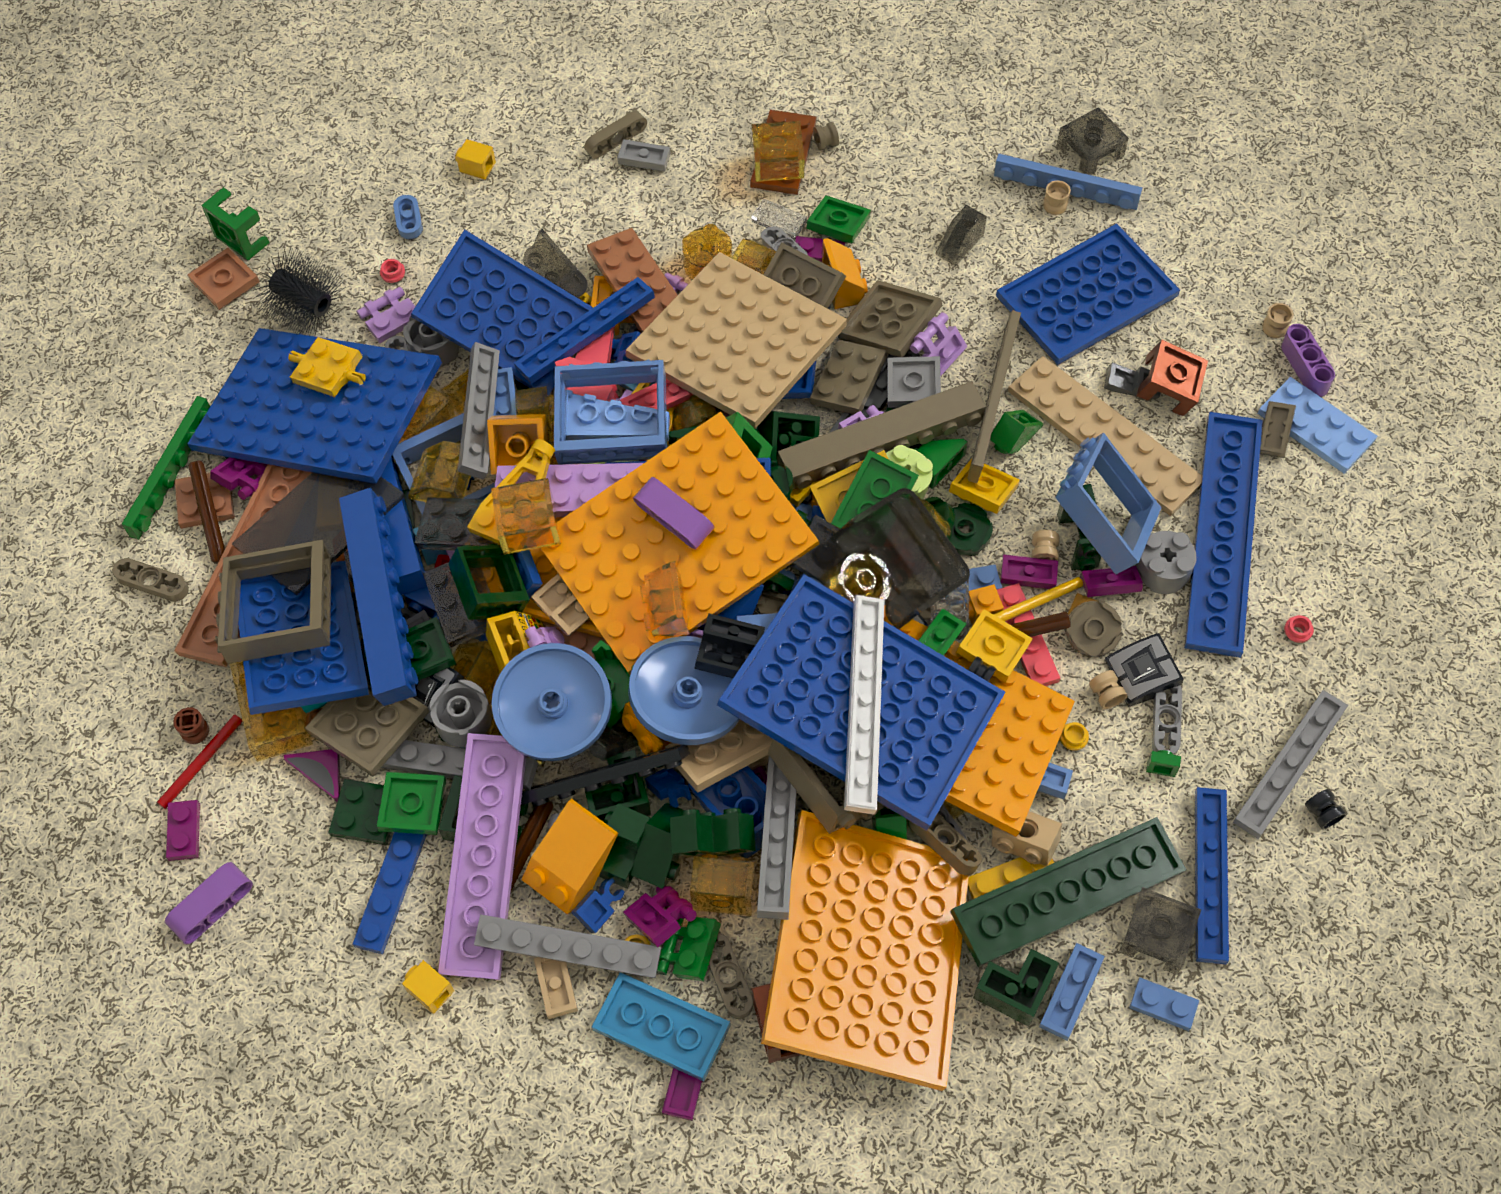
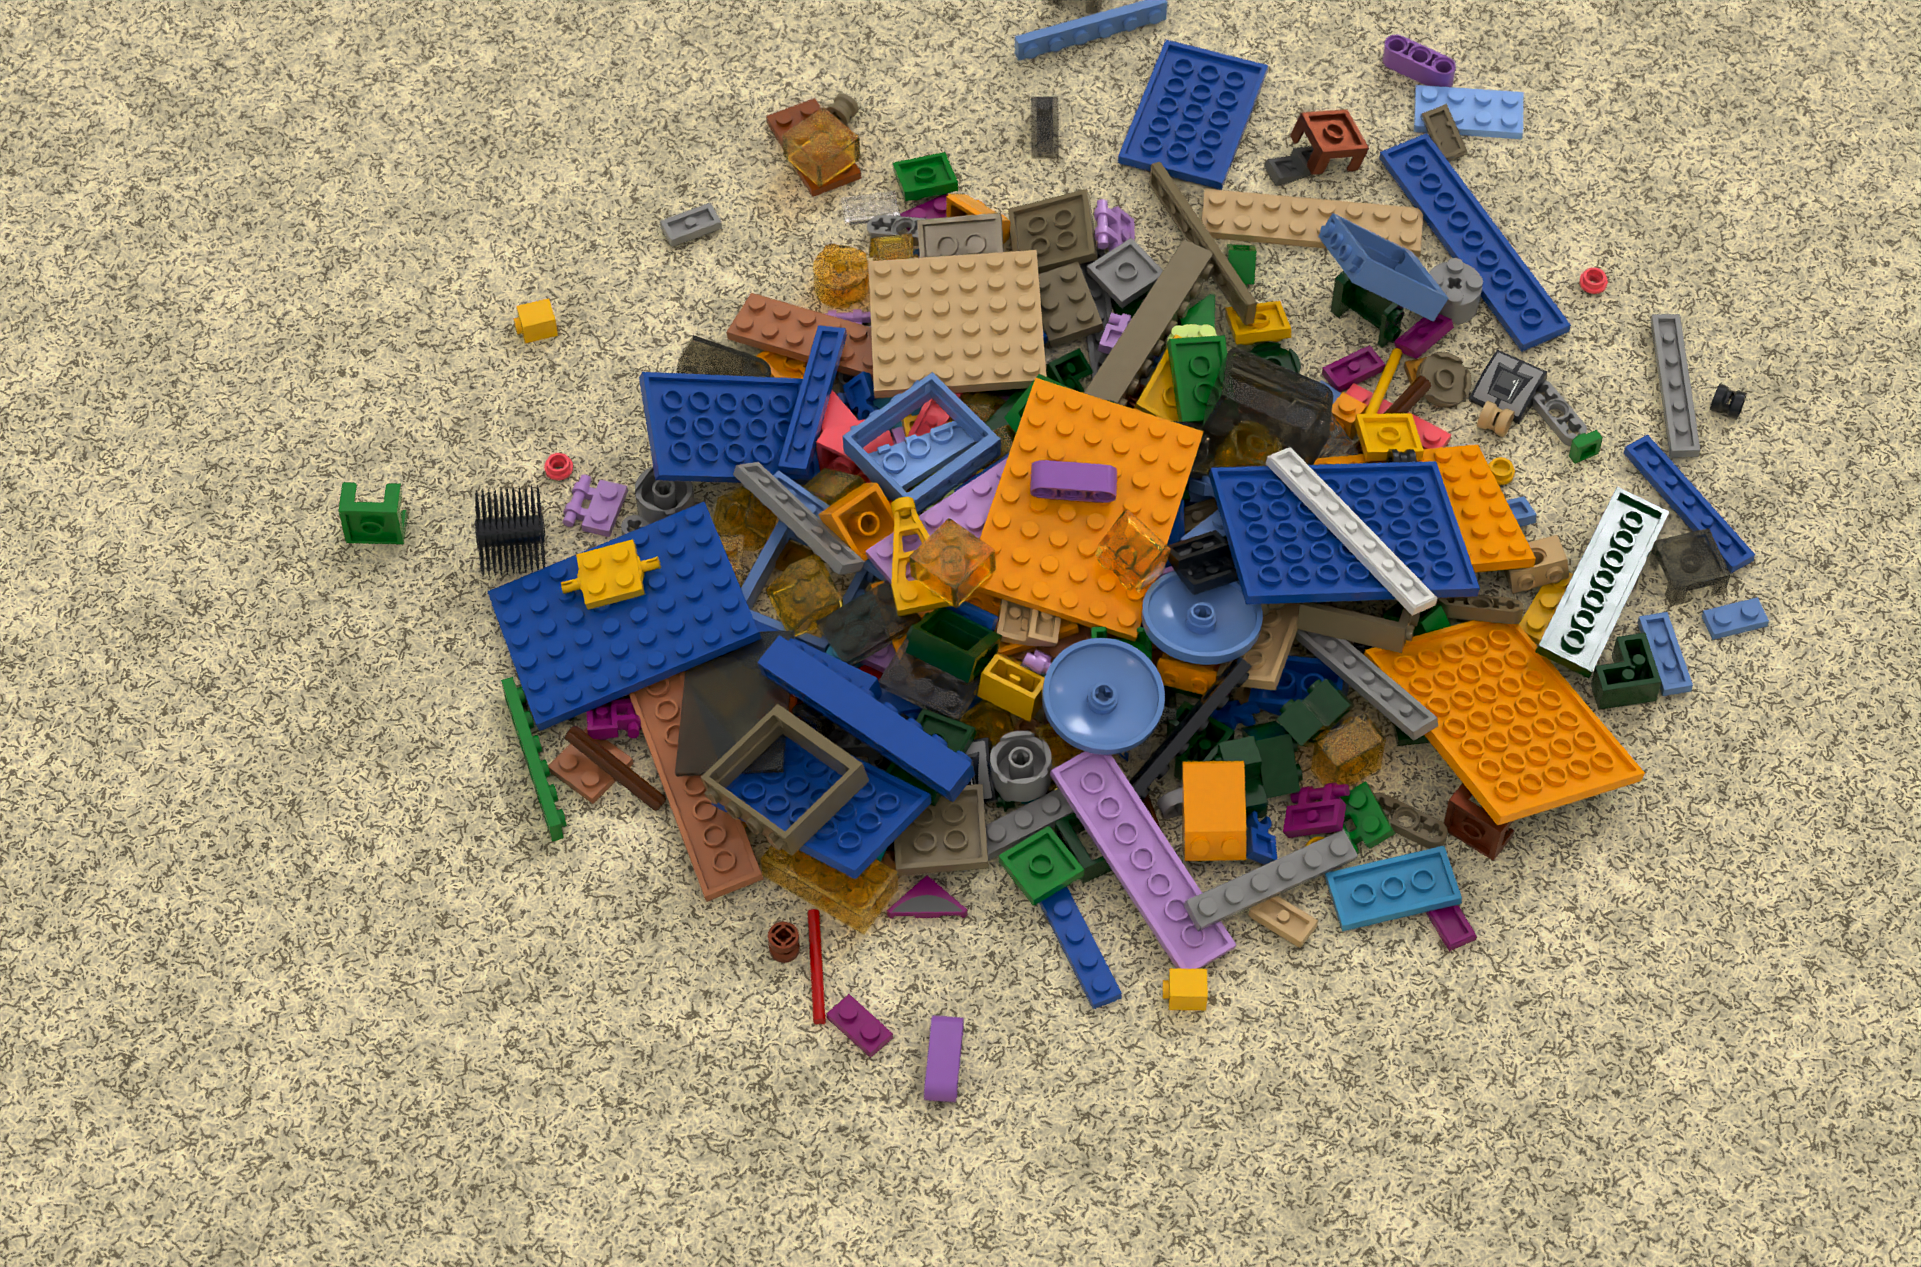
camera: 40 degrees left, 5 degrees down
dark tan beam [112,558,189,602] -> none
nougat plate [187,248,260,310] -> none
dark green plate [328,779,391,845] -> none
medium blue plate [393,195,423,239] -> none
dark tan beam [584,111,647,159] -> none
green plate [918,608,966,656] -> none
tan wheel [1031,530,1060,562] -> none
tan wheel [1043,180,1071,215] -> none
tan wheel [1262,303,1294,338] -> none

